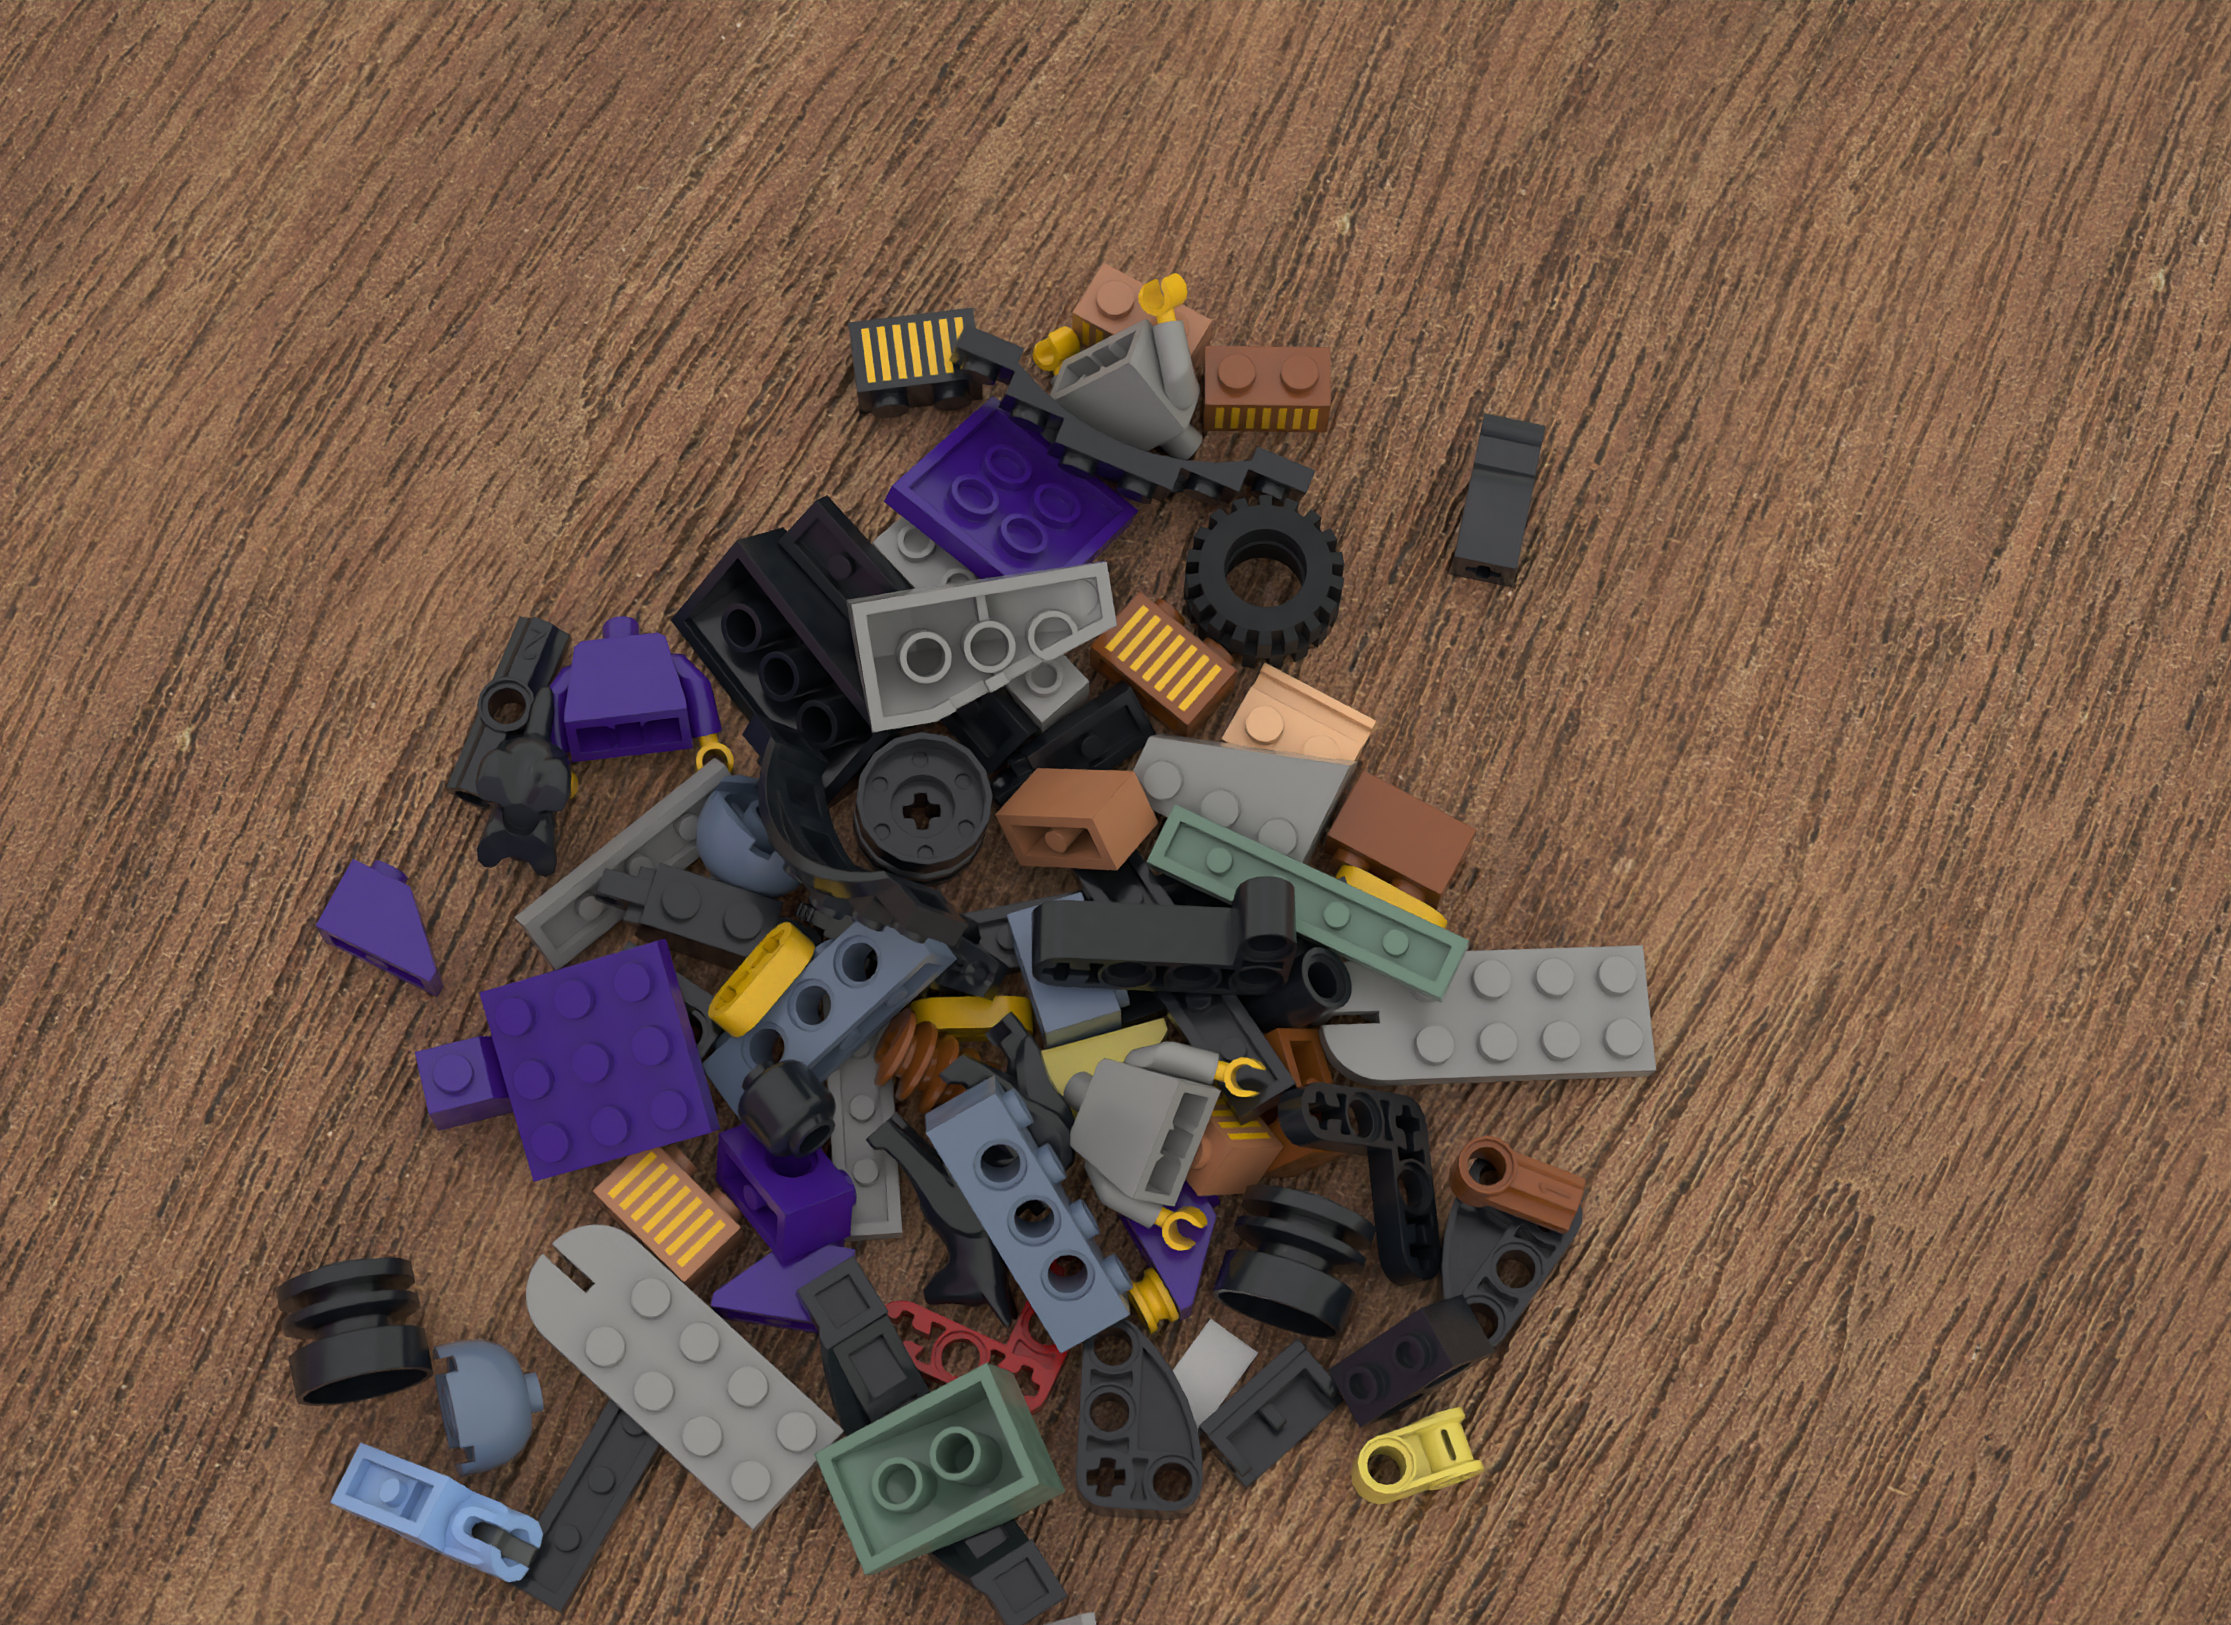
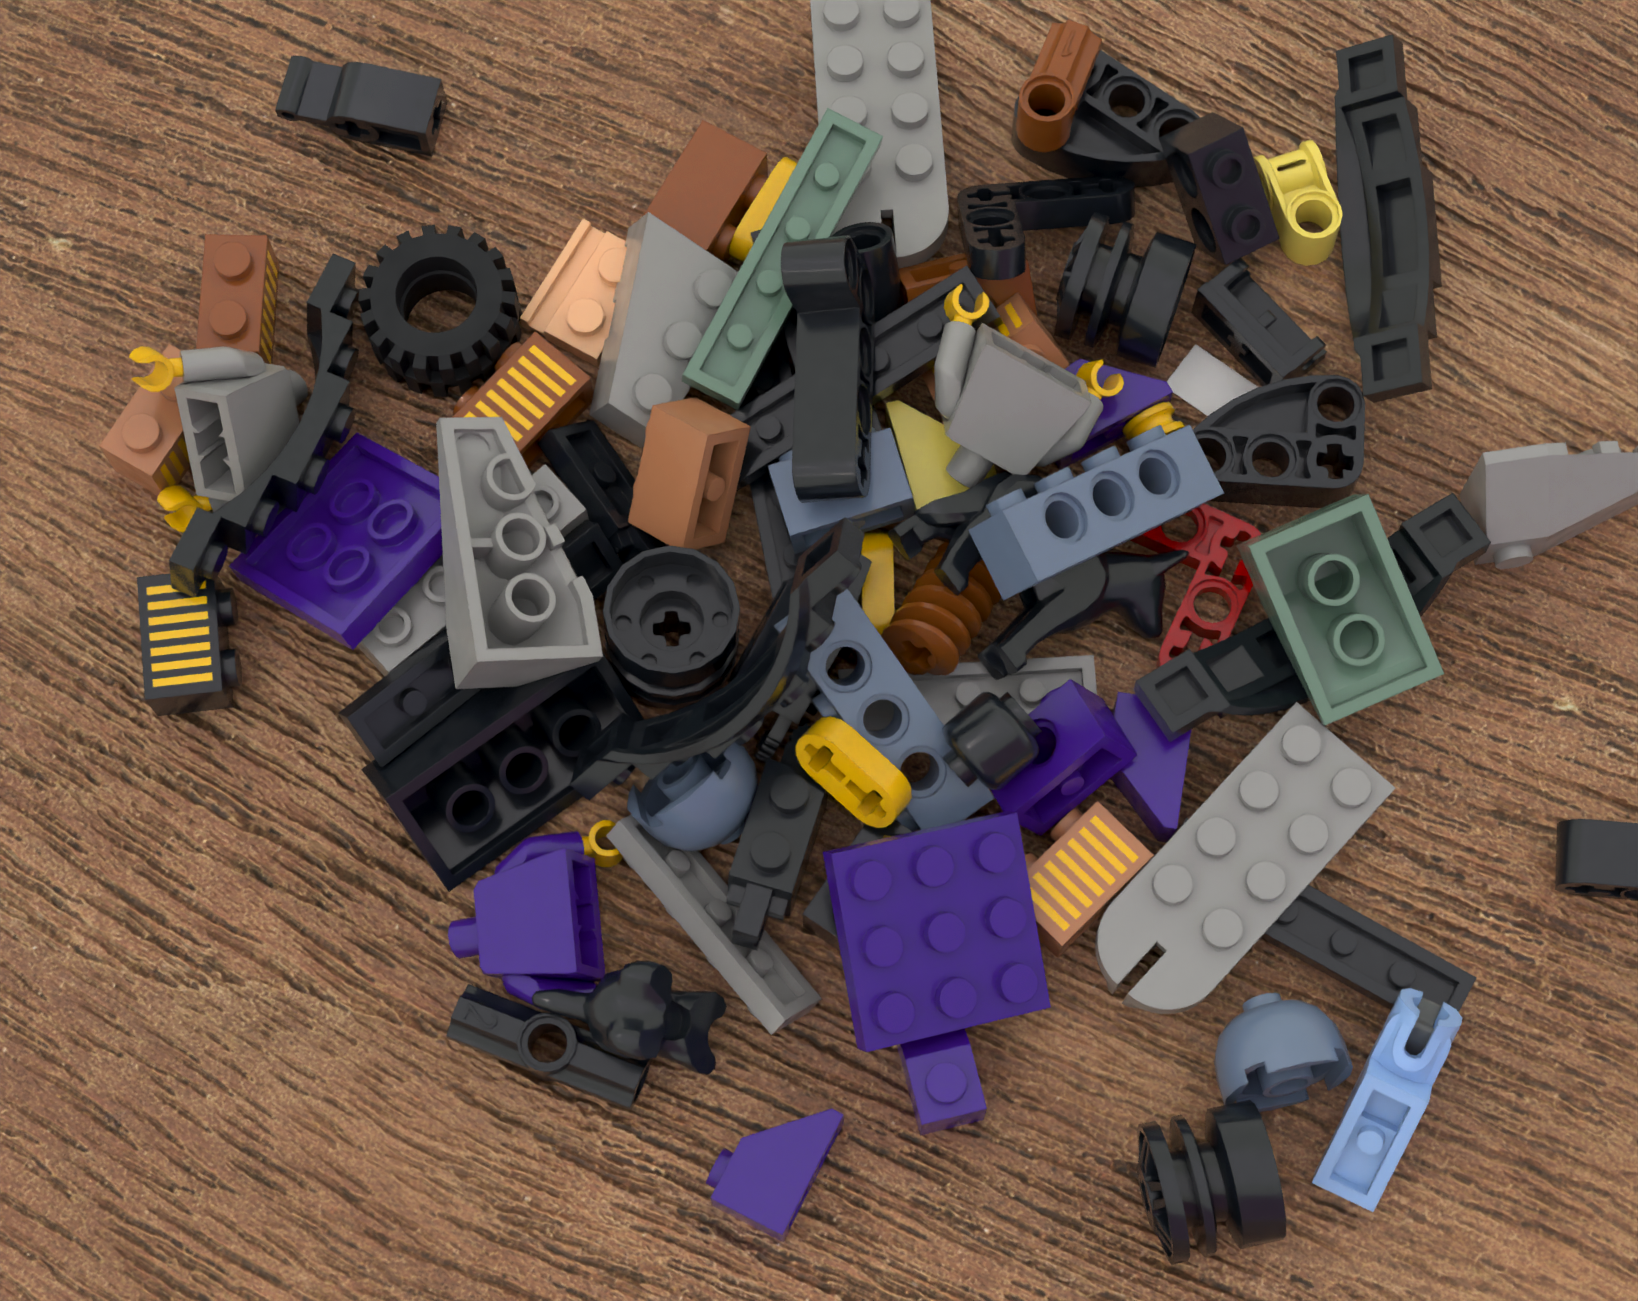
camera: 85 degrees left, 0 degrees up
none -> black piece [1334,34,1442,403]

